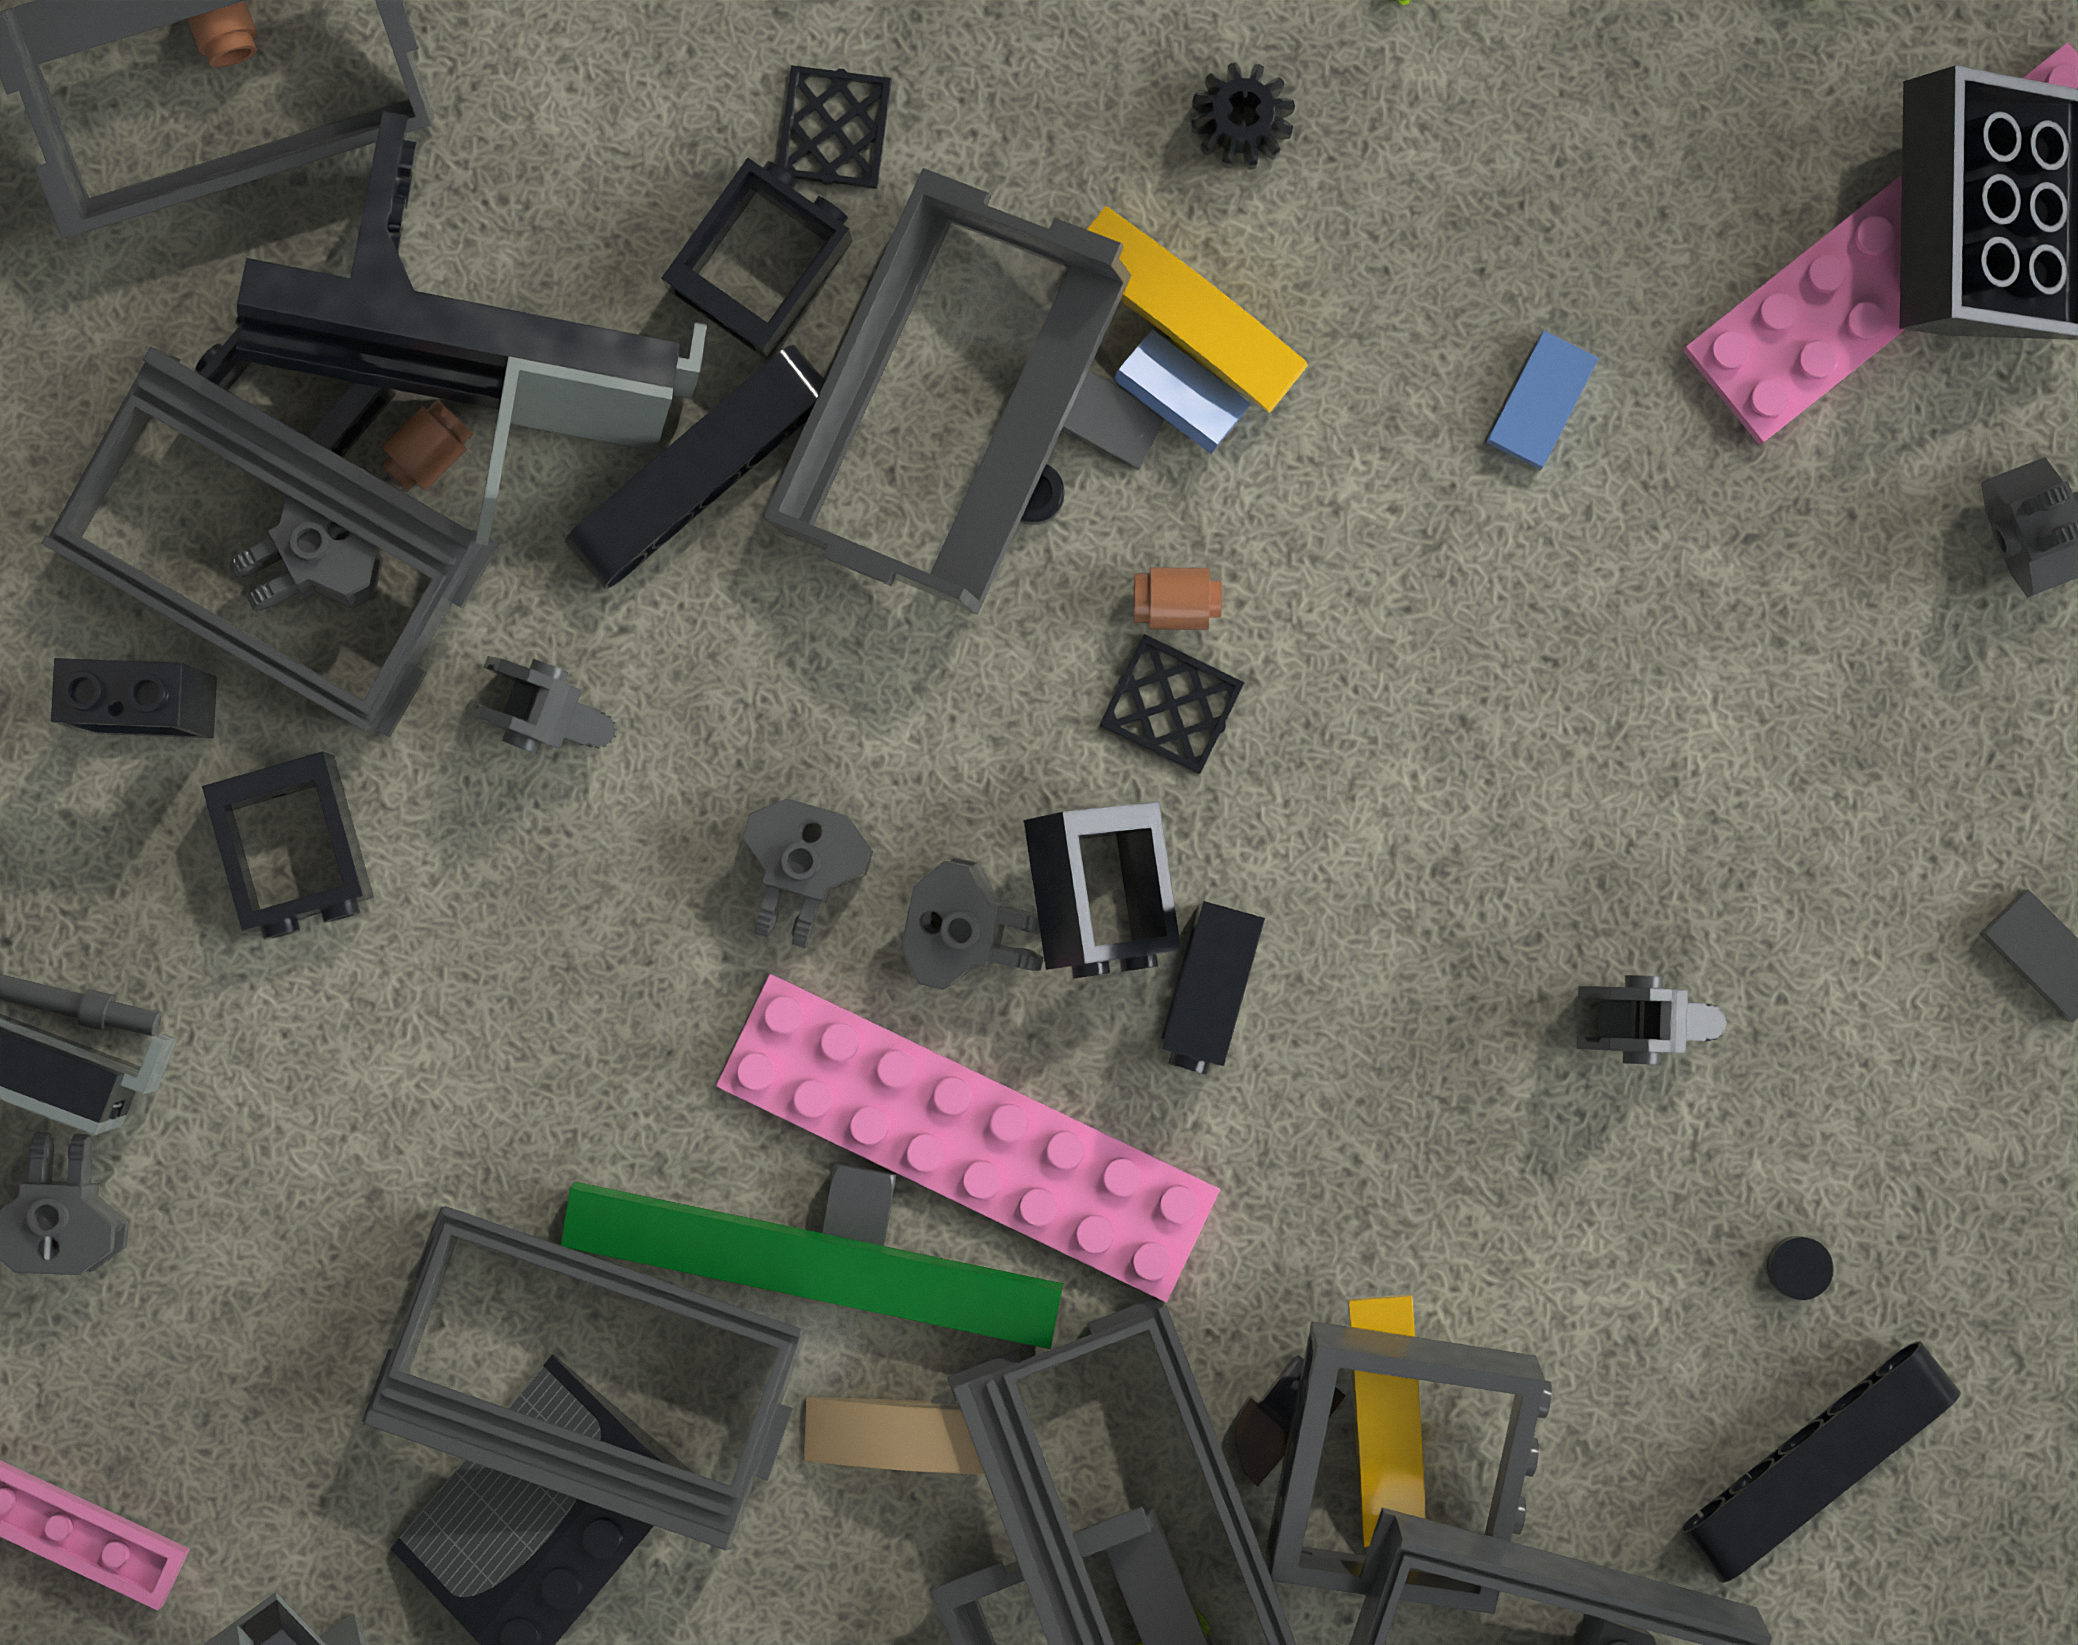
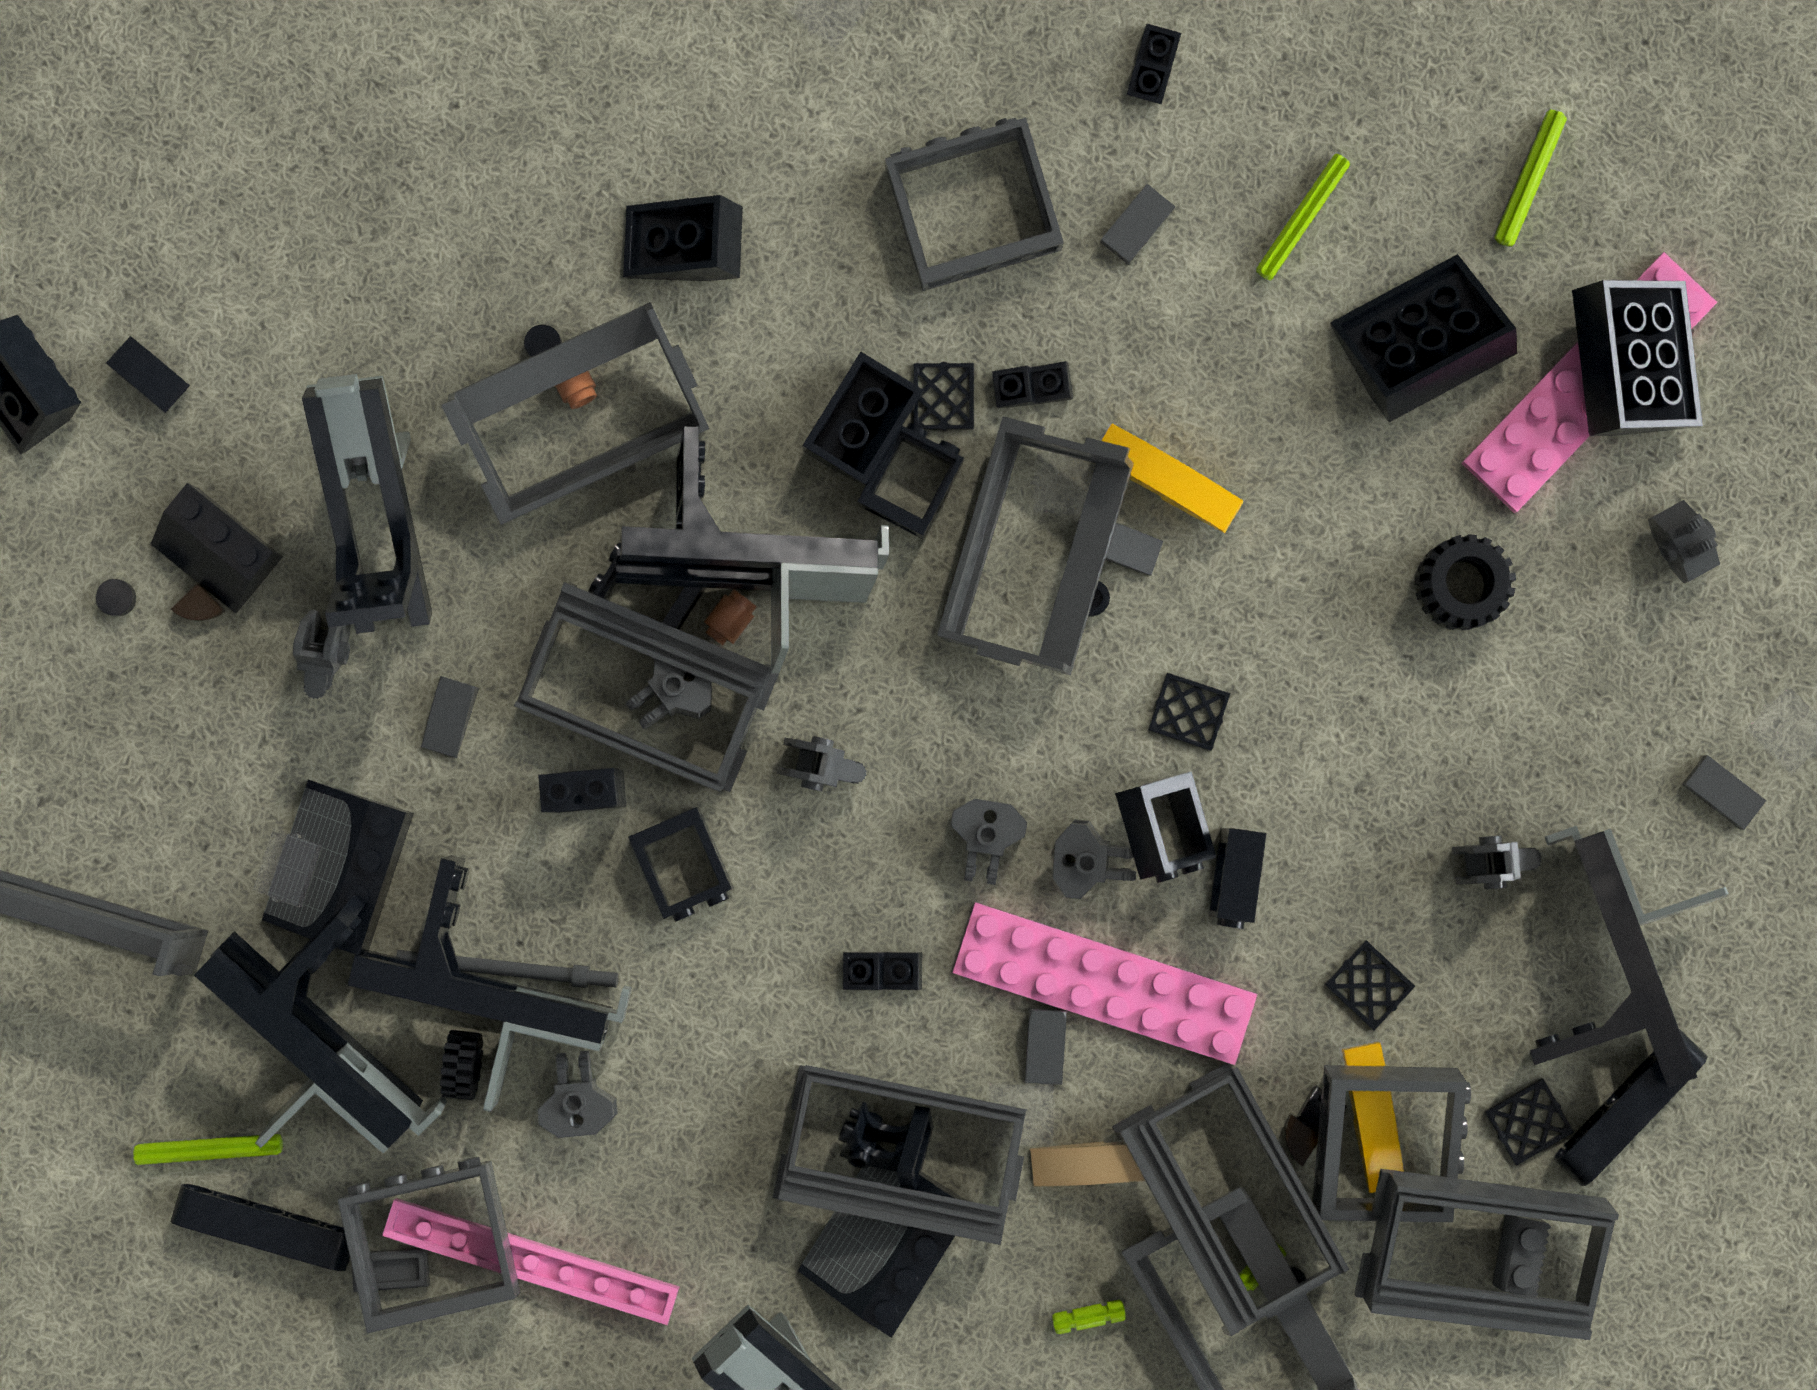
camera: 10 degrees left, 0 degrees up
green tile [561,1182,1064,1349] -> none
black beam [565,345,826,589] -> none
medium blue tile [1113,329,1250,454] -> none
nougat brick [1134,567,1222,630] -> none
black gear [1190,62,1295,170] -> none
medium blue tile [1486,330,1599,470] -> none
black tile [1767,1236,1834,1300] -> none
none -> black slope [802,352,924,485]
none -> black tile [838,1102,934,1190]
none -> black slope [843,952,922,990]
none -> black slope [992,361,1073,408]
none -> black window [1324,940,1415,1031]
none -> black slope [1330,254,1517,422]
none -> black tyre [1415,534,1516,630]
none -> black window [1484,1078,1574,1166]
none -> black piece [1530,826,1728,1087]

